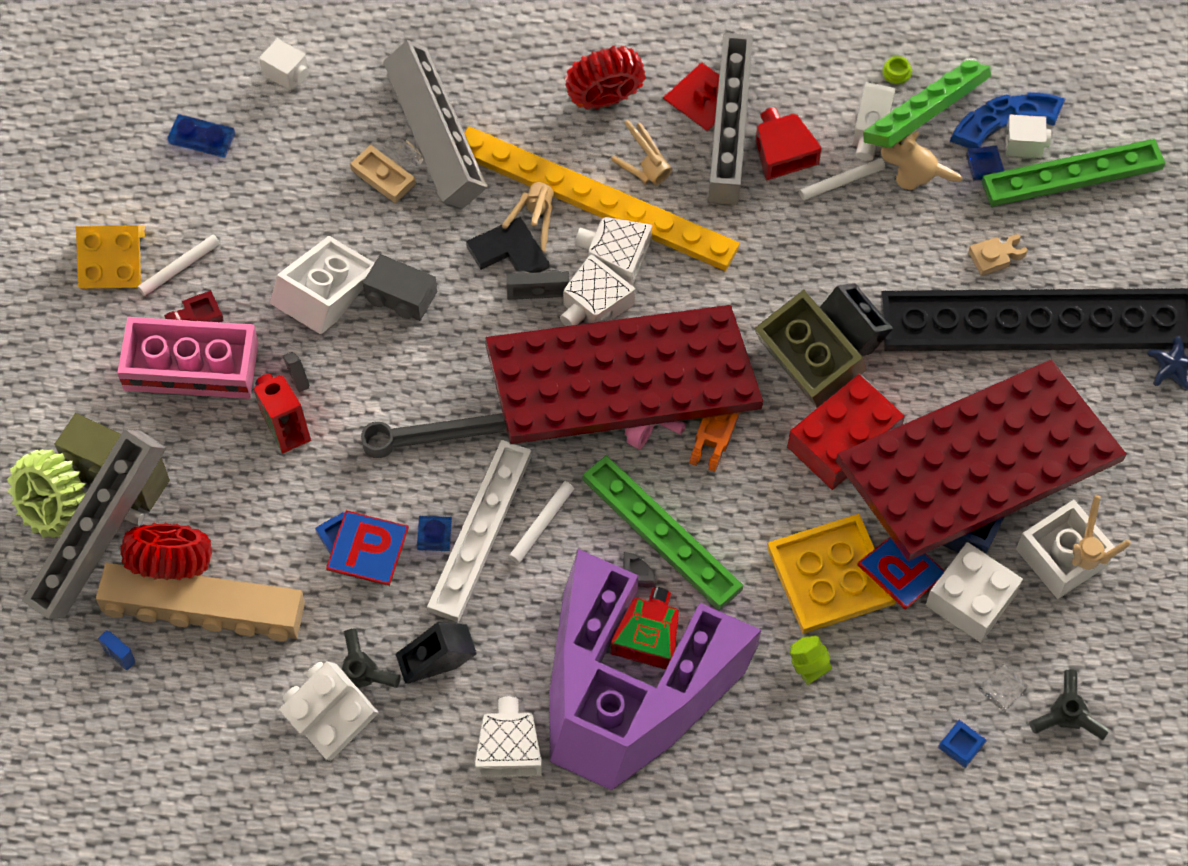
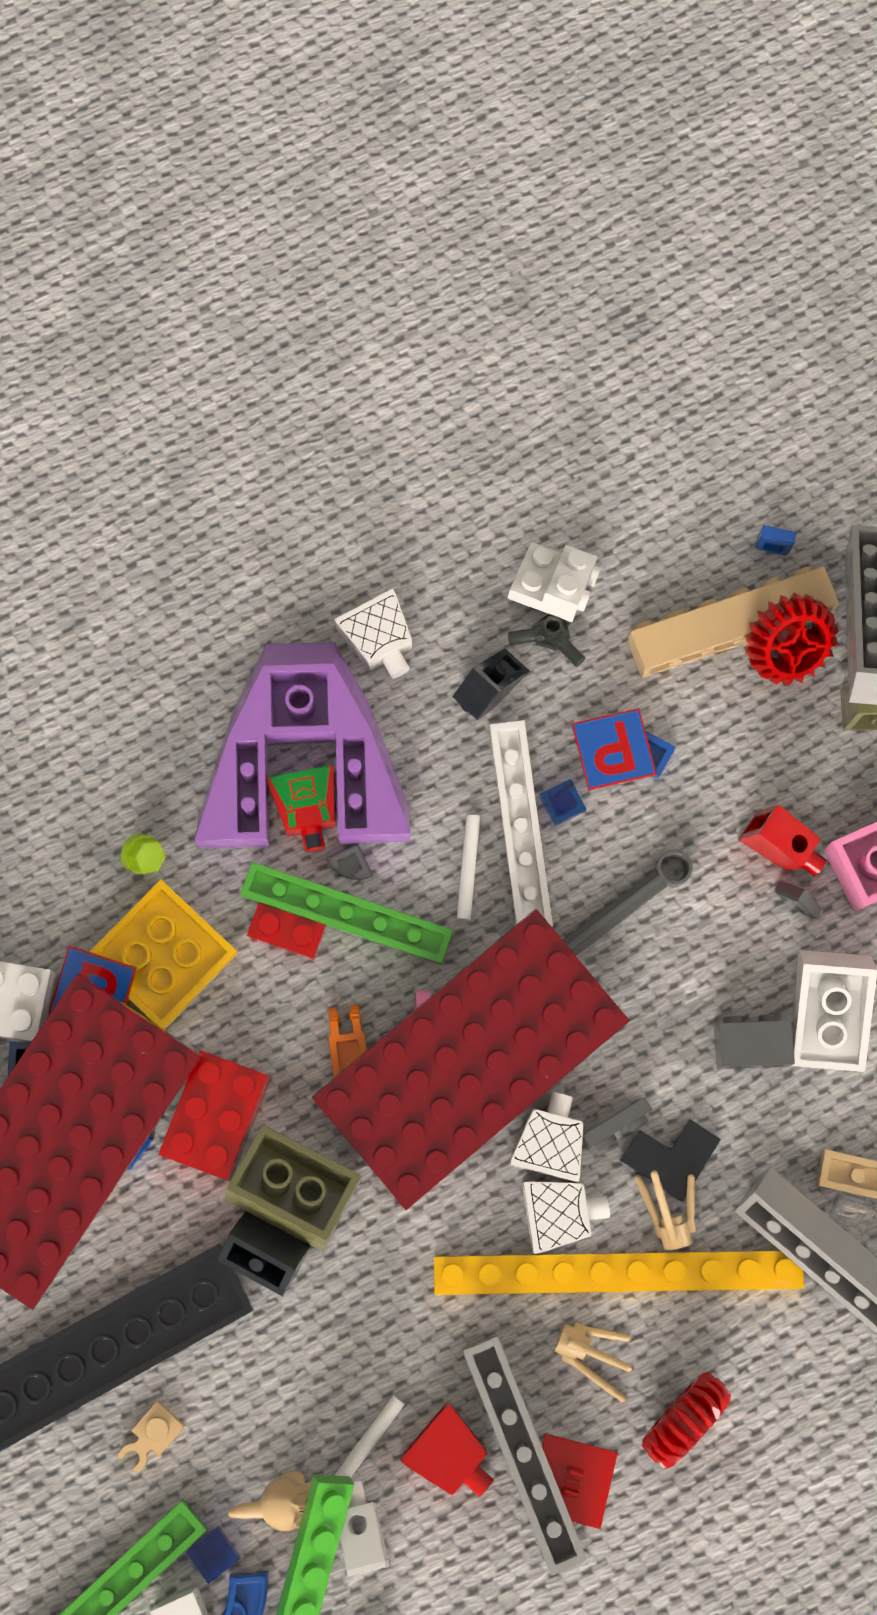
camera: 150 degrees right, 15 degrees up
none -> red plate [246,902,326,960]

